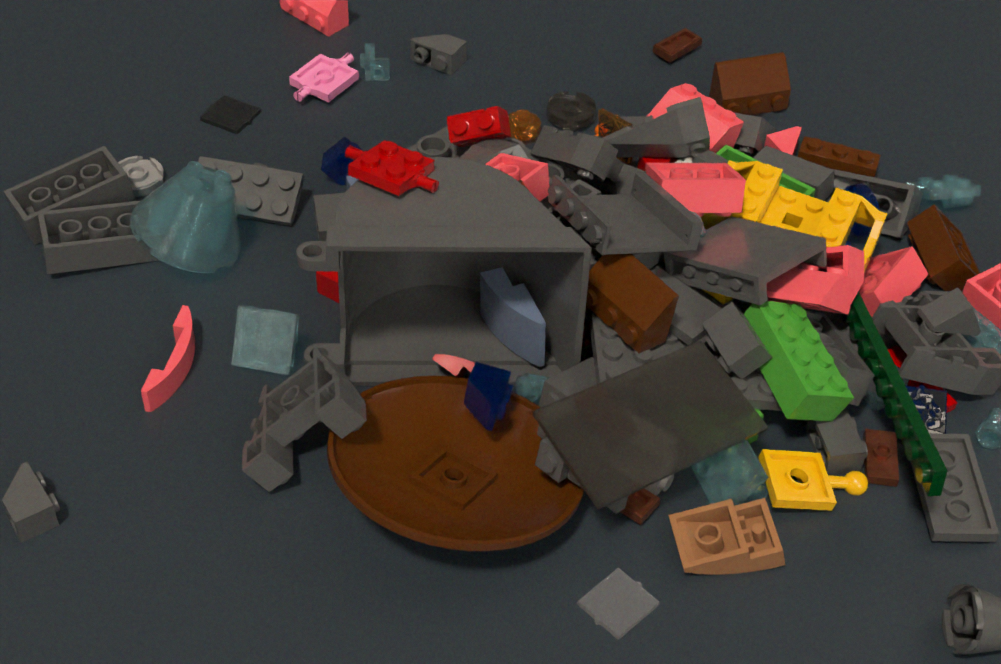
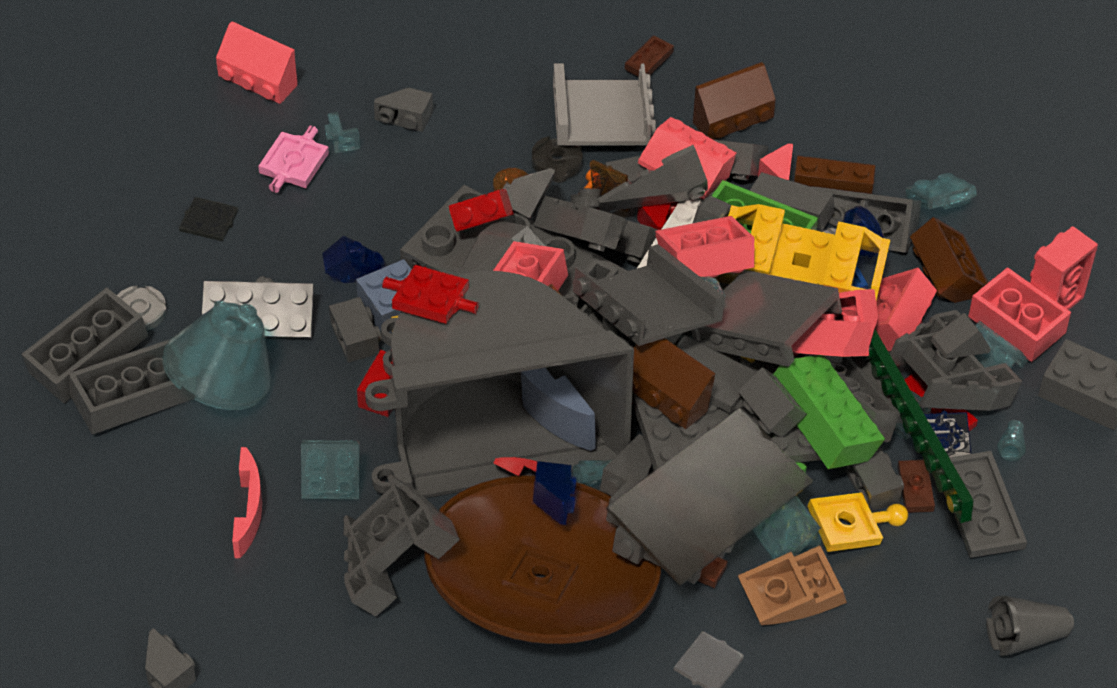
camera: 10 degrees left, 5 degrees up
none -> dark grey slope [503,168,556,220]
none -> light grey panel [553,64,656,145]

